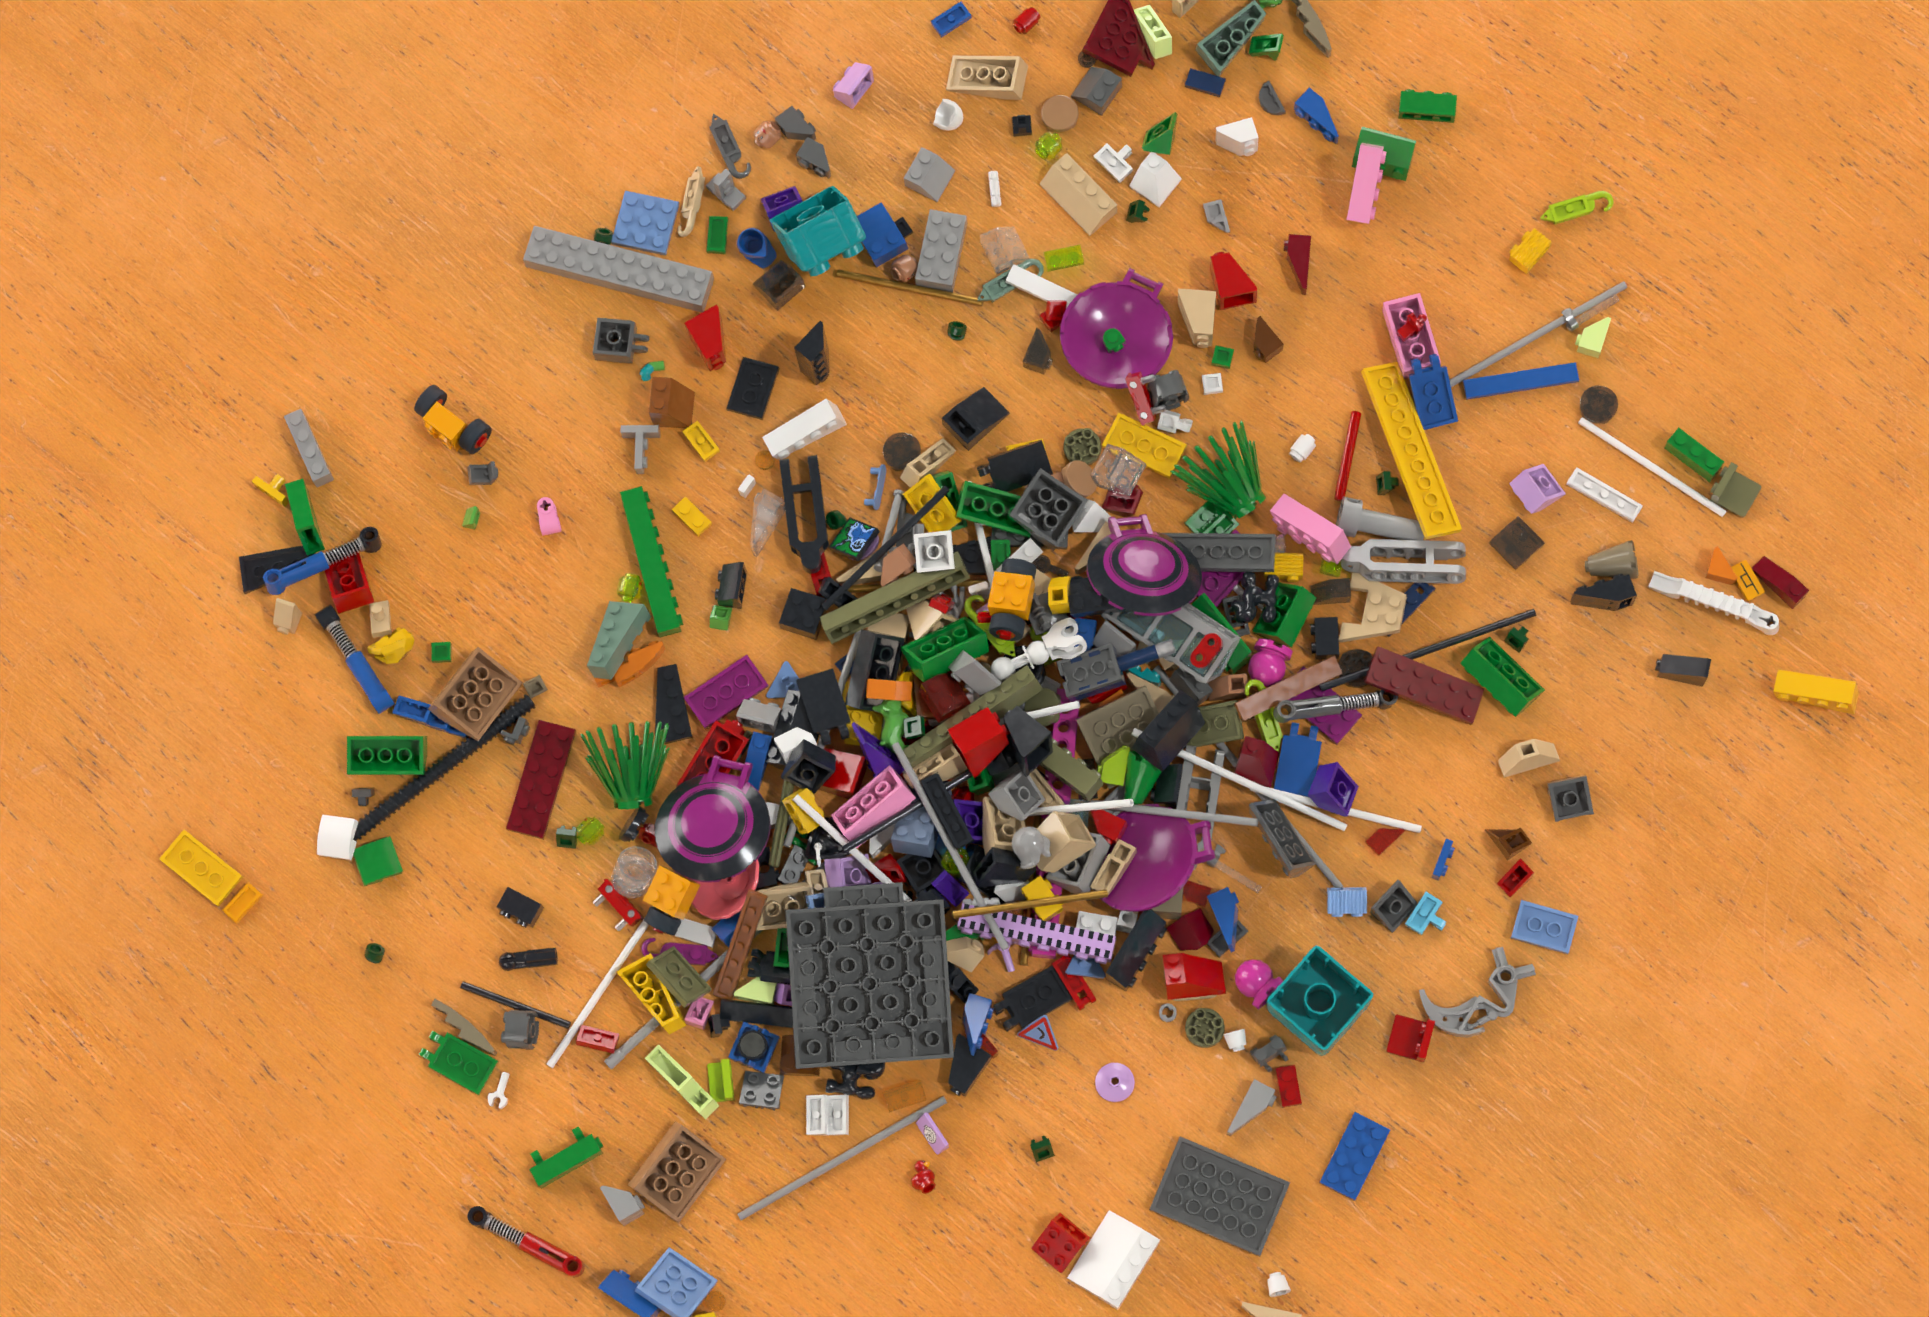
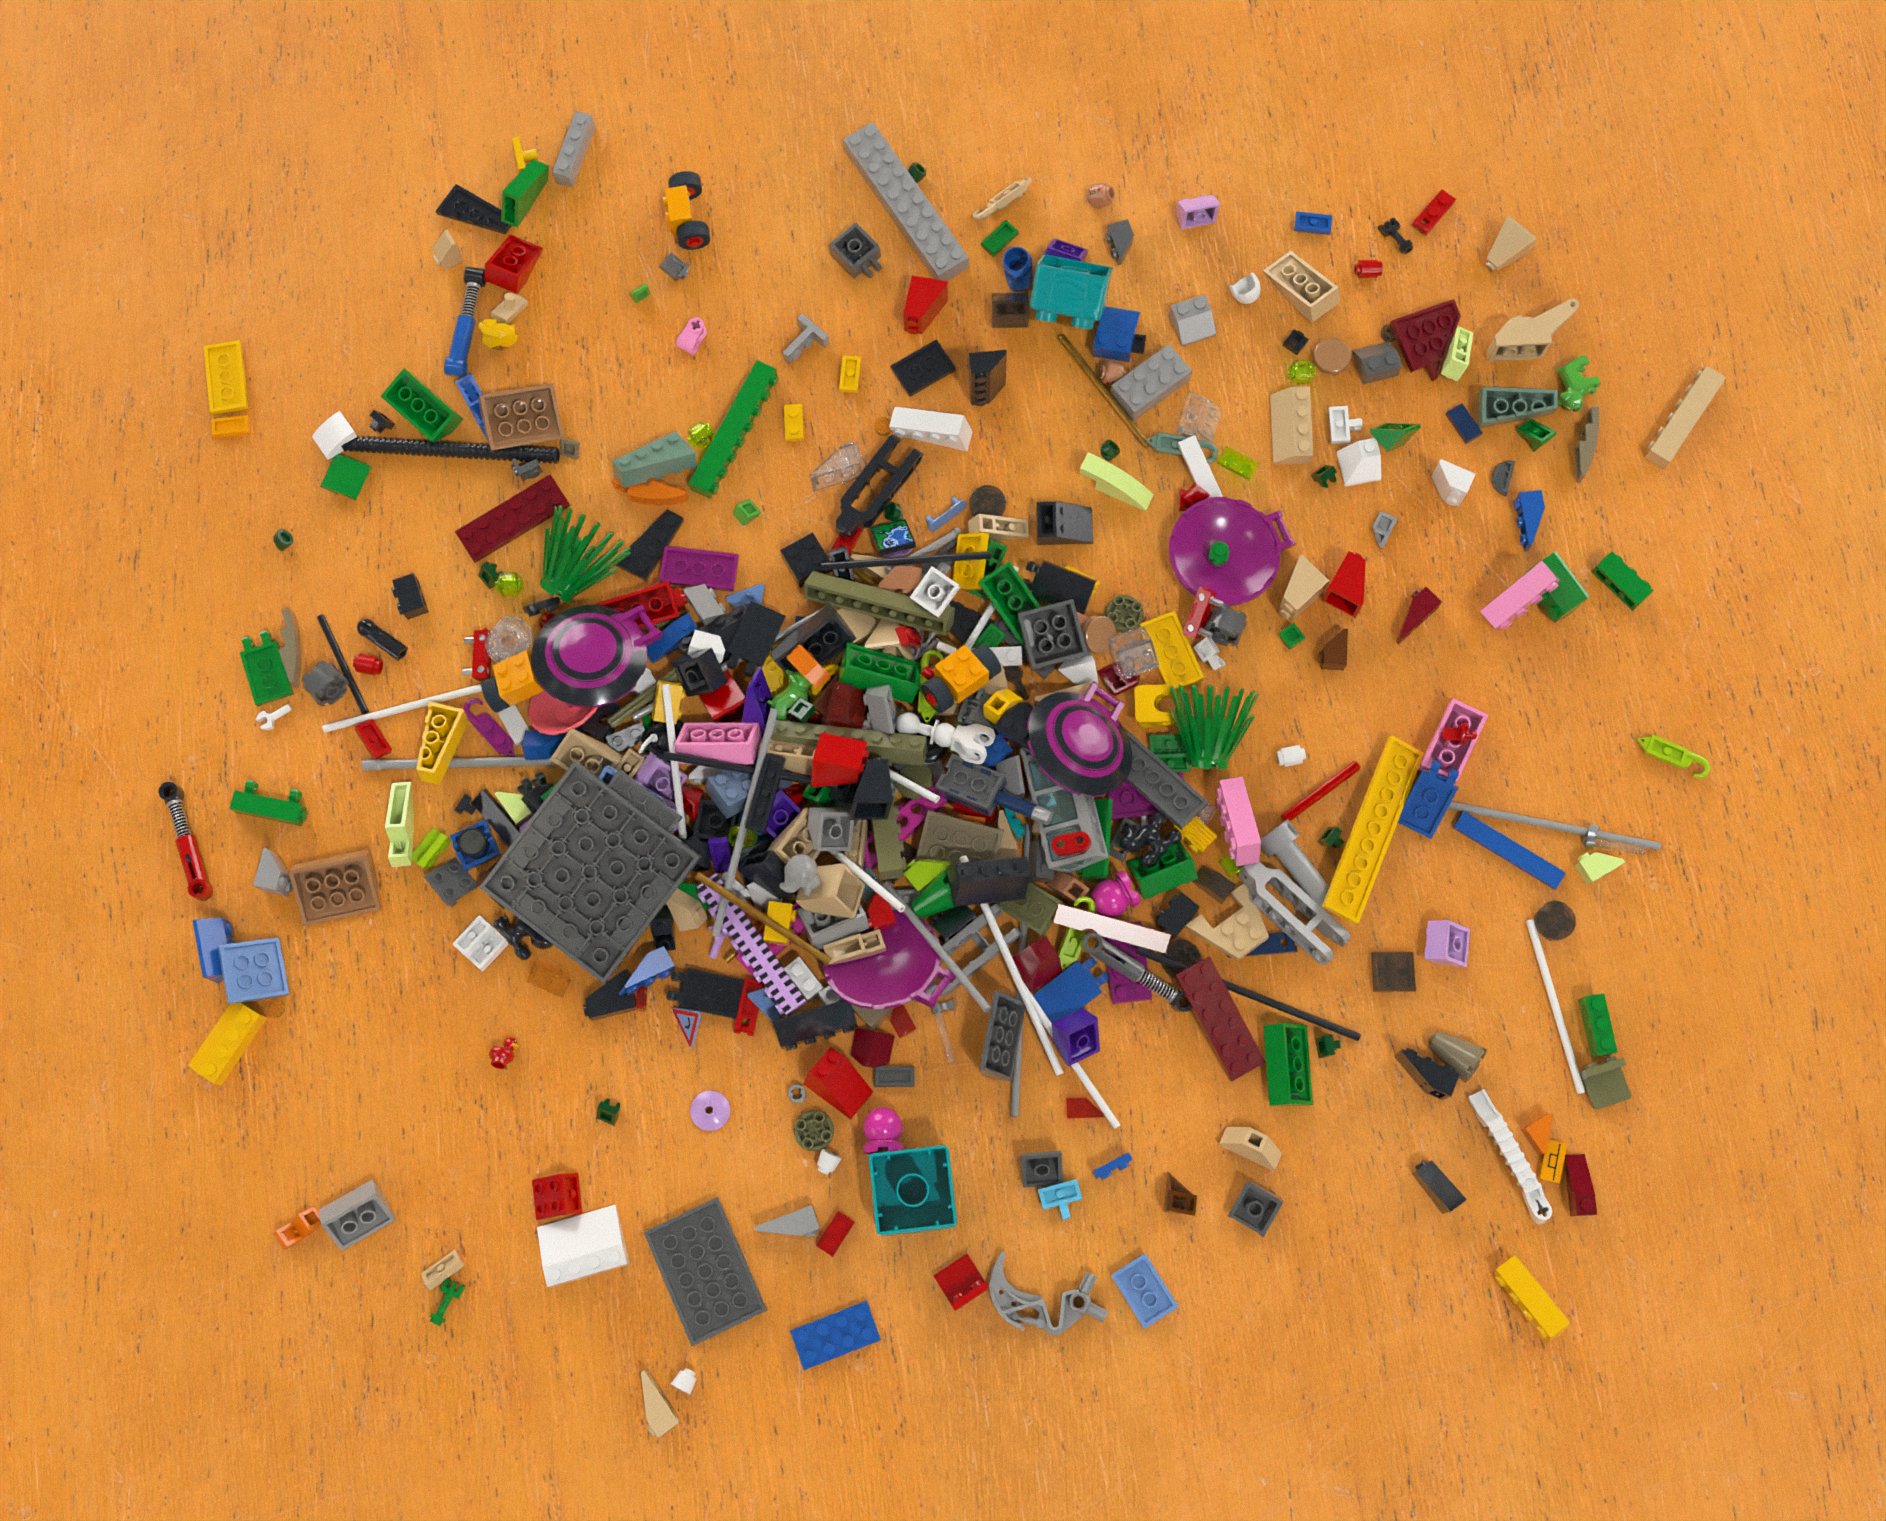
camera: 35 degrees right, 0 degrees up
piece [263,527,382,595] -> none
green plate [431,642,452,663] -> none
medium blue plate [611,191,680,256] -> none
arm [640,361,665,381] -> none
olive tile [646,946,712,1008] -> none
dark orange slope [649,377,695,428] -> none
bright pink slope [685,997,714,1030] -> none
light grey bracket [706,168,746,211] -> none
dark grey plate [709,114,751,179] -> none
dark orange tile [713,889,768,1000] -> none
black slope [715,562,747,609] -> none
white tile [738,475,756,498] -> none
light grey piece [738,1096,947,1220] -> none
dark grey slope [775,106,816,140] -> none
lavender slope [916,1113,949,1155] -> none
white axle [988,171,1001,207] -> none
clear smoke slope [1023,328,1053,375] -> none
white tile [1202,373,1223,395] -> none
blue slope [1207,887,1239,953] -> none
dark grey piece [1250,1034,1288,1072] -> none
light blue brick [1327,887,1367,917] -> none
red slope [1497,859,1534,897] -> none
yellow brick [1509,228,1552,274] -> none
white tile [1566,467,1643,523] -> none
none -> red brick [353,654,383,676]
none -> yellowish green slope [1079,452,1154,511]
none -> yellow piece [1134,684,1175,729]

